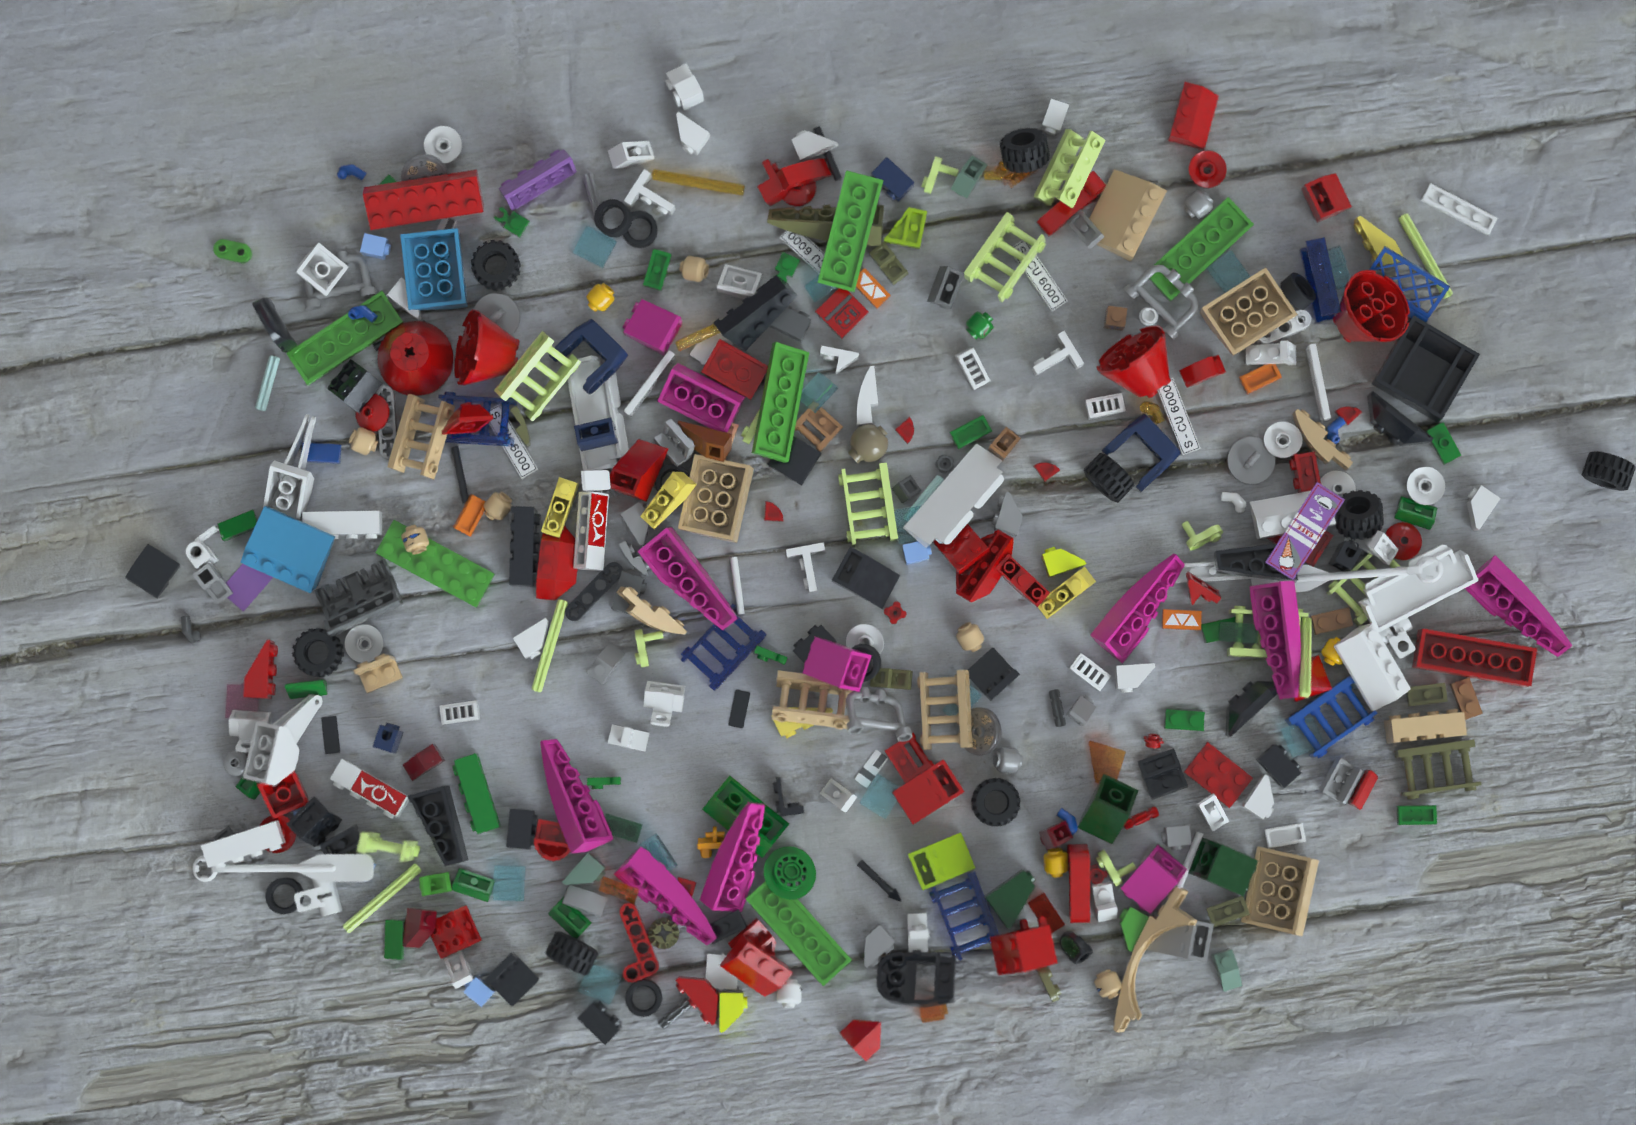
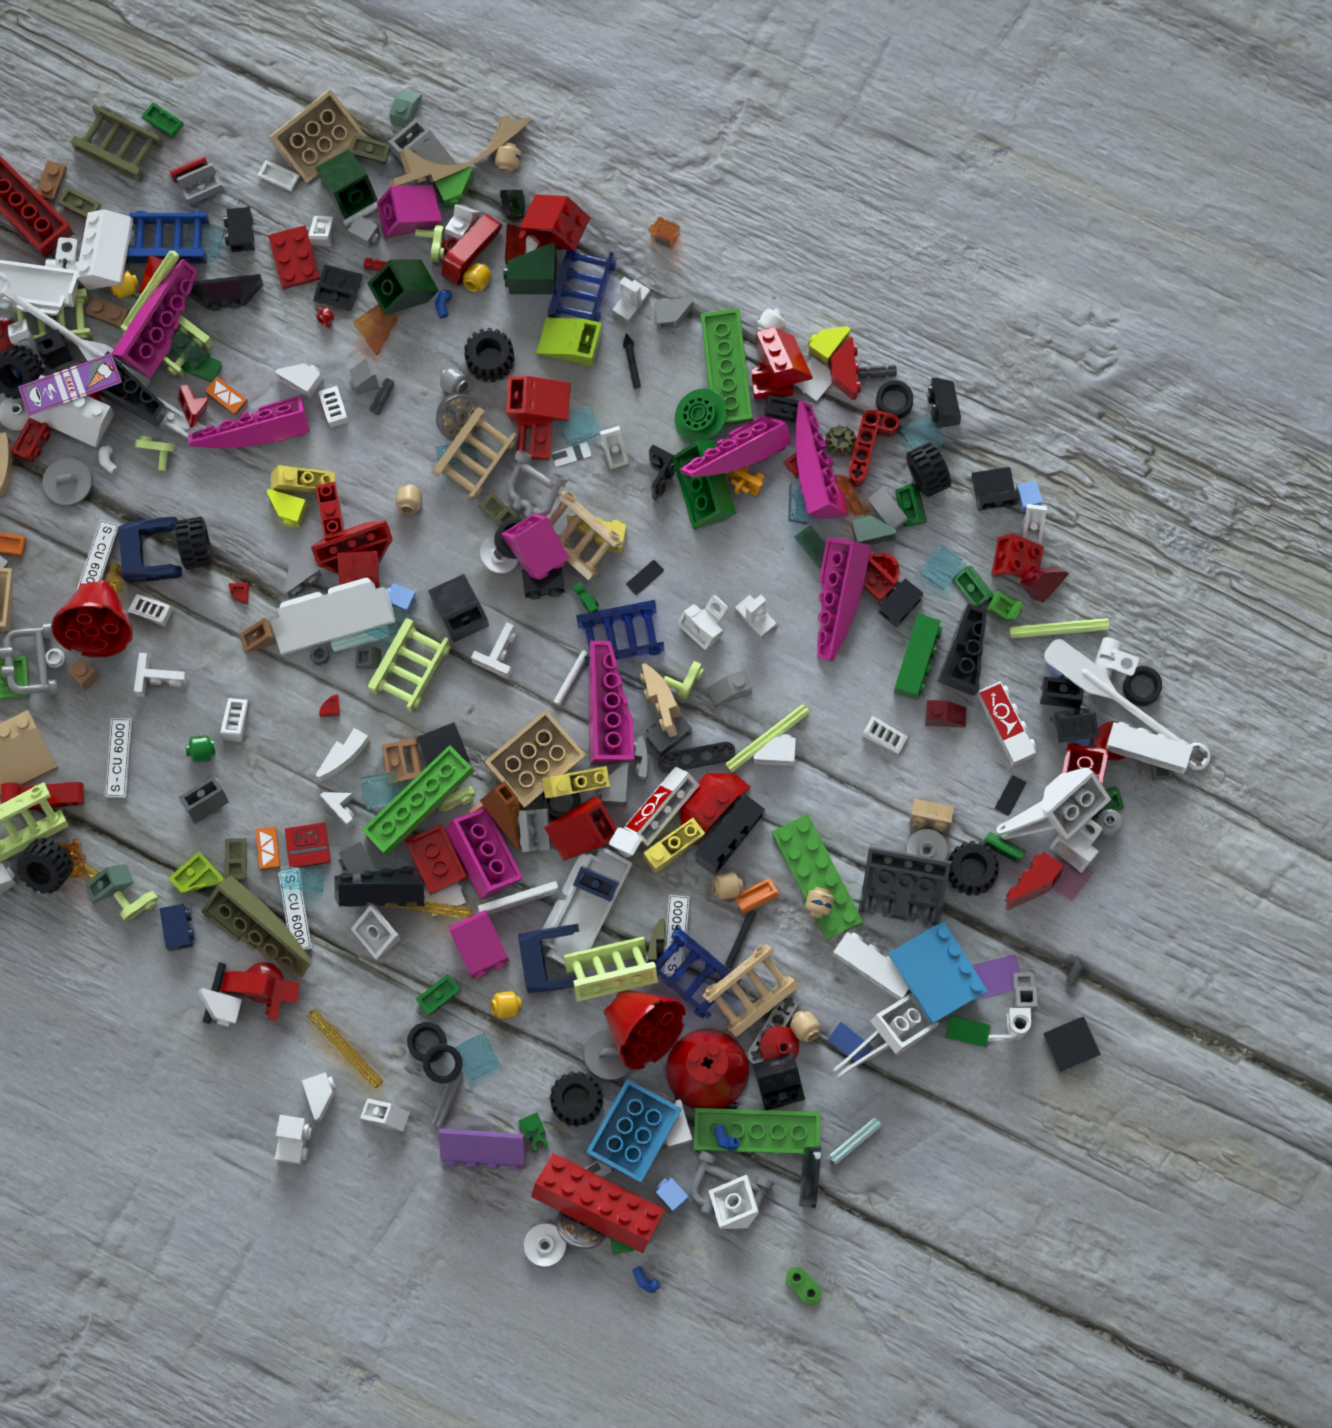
camera: 140 degrees left, 10 degrees down
yellowish green fence [357,832,420,861] -> none
dark blue brick [372,722,404,754] -> none
green slope [384,920,405,960] -> none
red slope [442,402,493,435] -> none
green plate [587,777,621,789] -> none
white bracket [624,169,676,216] -> none
tan head [679,256,709,282] -> none
red tile [764,501,783,522] -> none
green plate [775,252,800,282] -> none
bright green plate [818,170,884,292] -> none
red slope [839,1019,881,1061] -> none
dark tan brick [848,424,888,463] -> none
black slope [876,950,957,1008] -> none
red plate [884,601,907,624] -> none
green plate [950,415,992,450] -> none
yellowish green fence [964,212,1046,302] -> none
black bracket [968,648,1020,701] -> none
olive plate [1036,966,1061,1002] -> none
dark red slope [1039,820,1073,850] -> none
light grey plate [1067,209,1104,249] -> none
green plate [1164,709,1205,731] -> none
red brick [1179,355,1226,388] -> none
white slope [1241,774,1274,819] -> none
white dish [1264,422,1303,458] -> none
tan wedge [1384,709,1467,744] -> none

